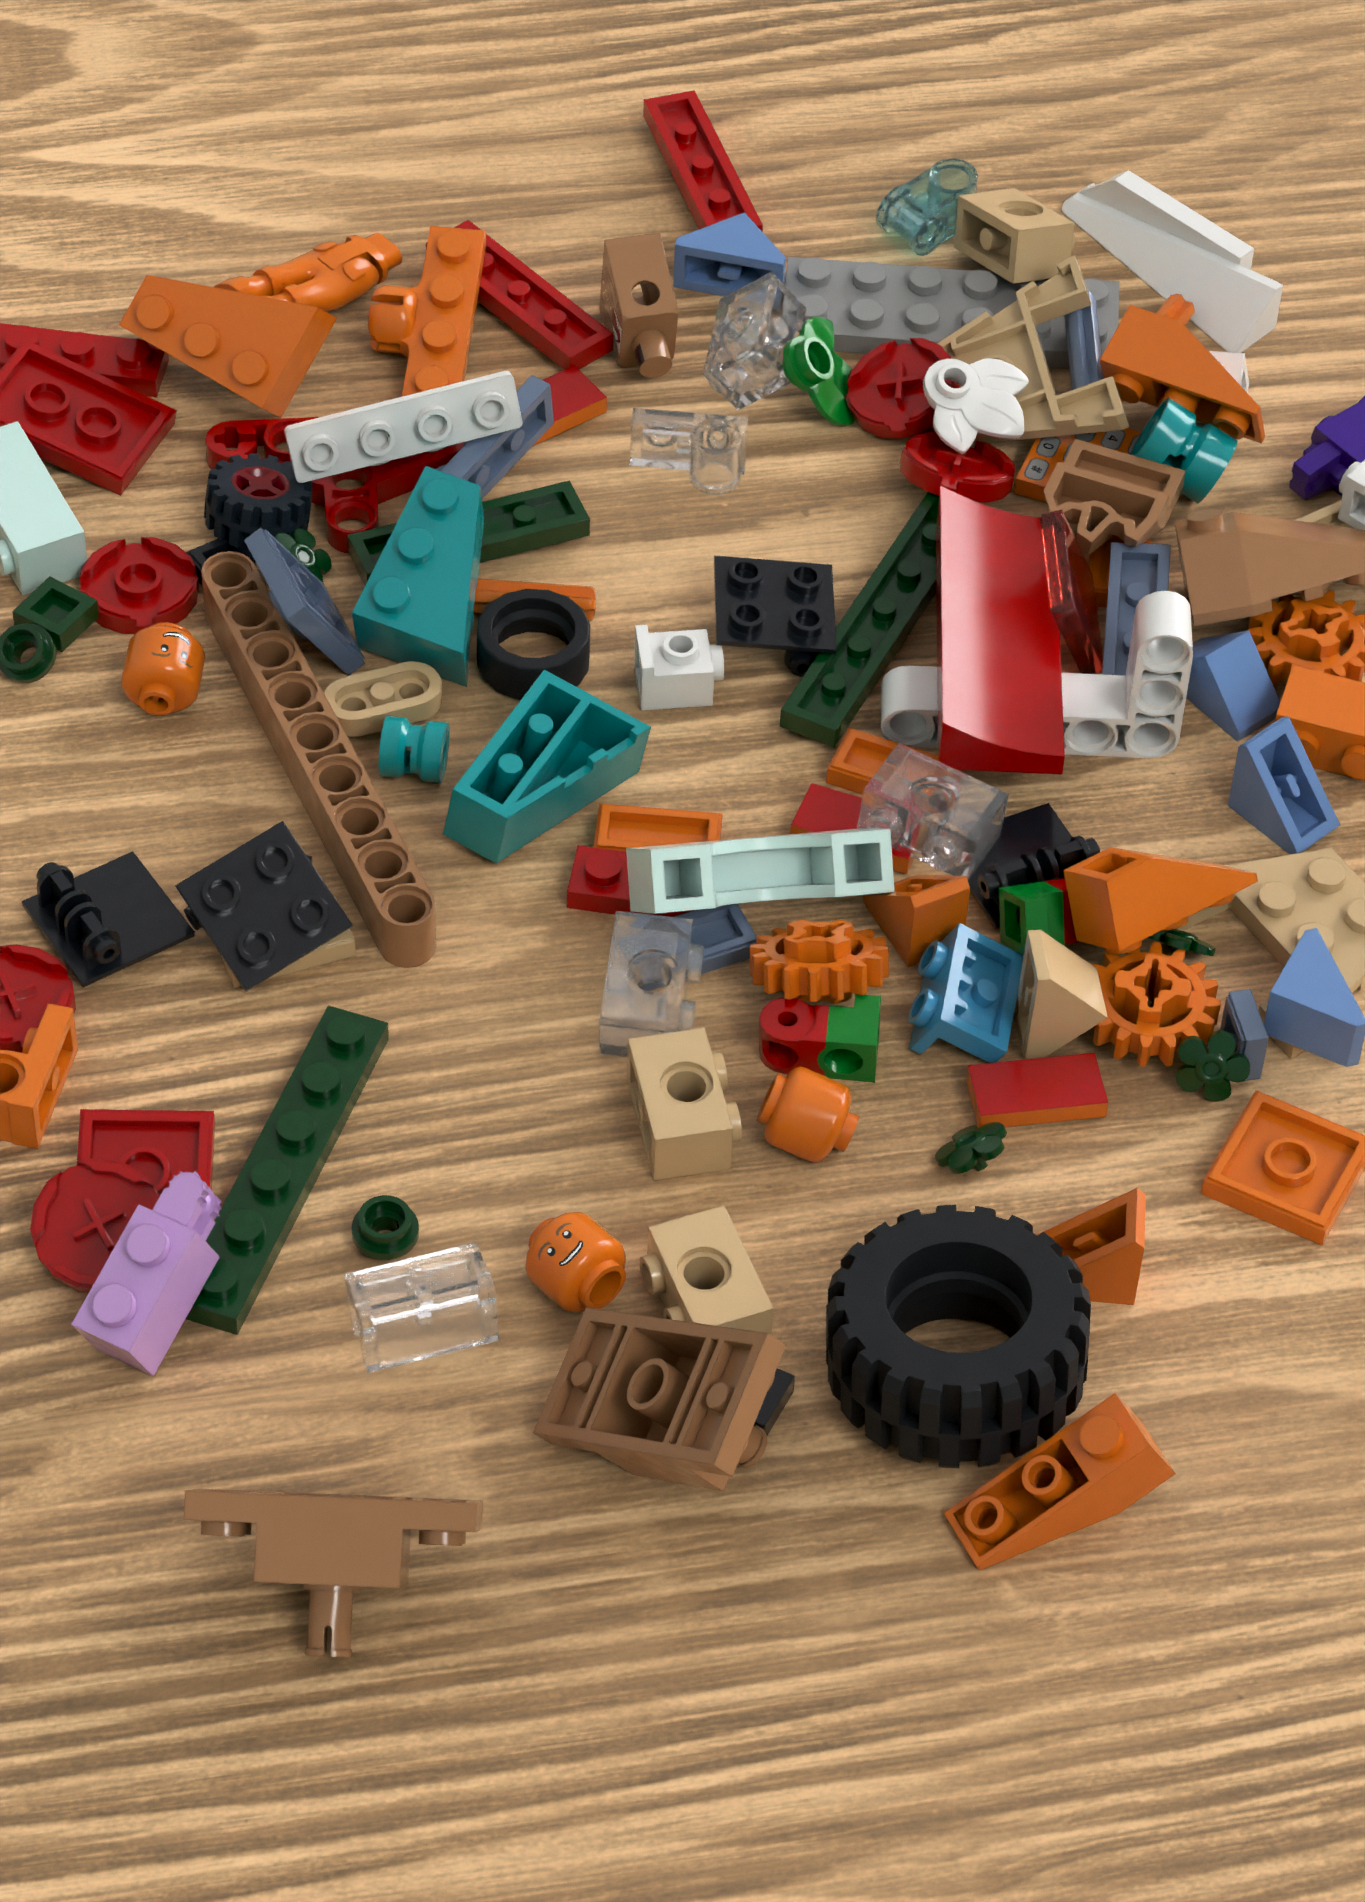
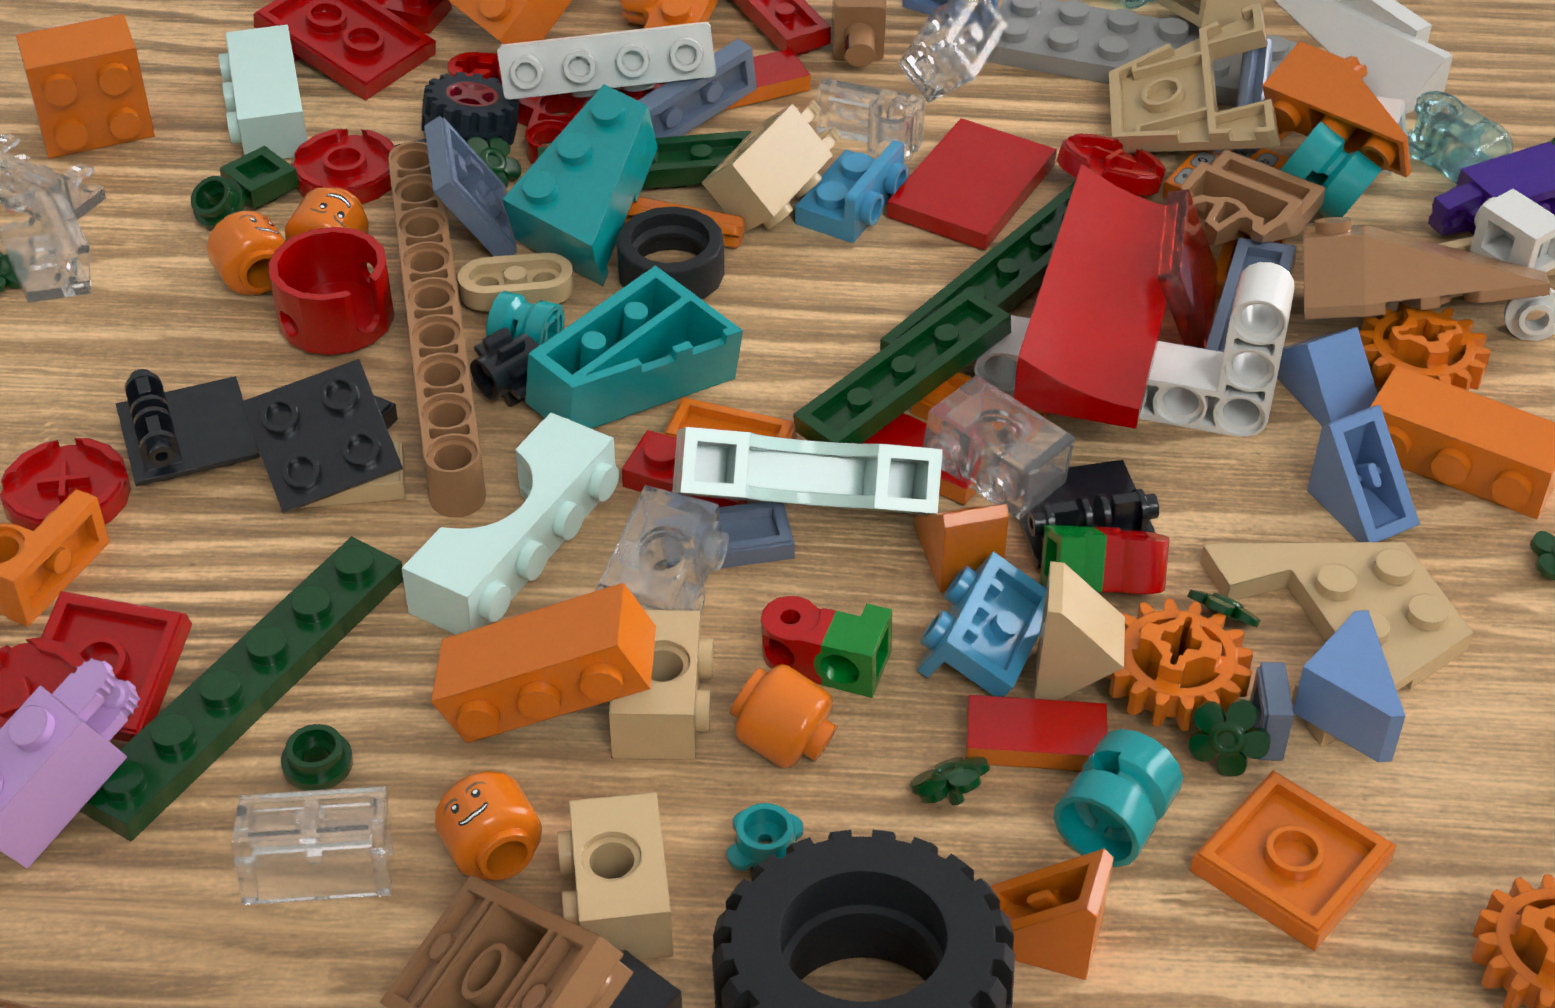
camera: 15 degrees right, 5 degrees down
white brick [634,625,724,711] -> none
black hinge [714,556,837,677] -> none
orange gear [750,919,889,1004] -> none
green plate [782,316,854,427] -> none
red tile [846,338,960,438] -> none
white plate [923,358,1029,454] -> none
orange slope [1063,847,1258,954] -> none
none -> orange head [207,211,286,296]
none -> red piece [268,227,394,355]
none -> light aqua arch [401,413,619,635]
none -> orange brick [431,582,656,743]
none -> black gear [470,327,539,407]
none -> tan hinge [701,100,841,232]
none -> teal plate [727,803,803,871]
none -> dark green plate [793,288,1011,444]
none -> dark azure bracket [795,140,908,244]
none -> red tile [887,118,1057,250]
none -> teal wheel [1053,729,1183,867]
none -> clear light blue piece [1407,91,1513,184]

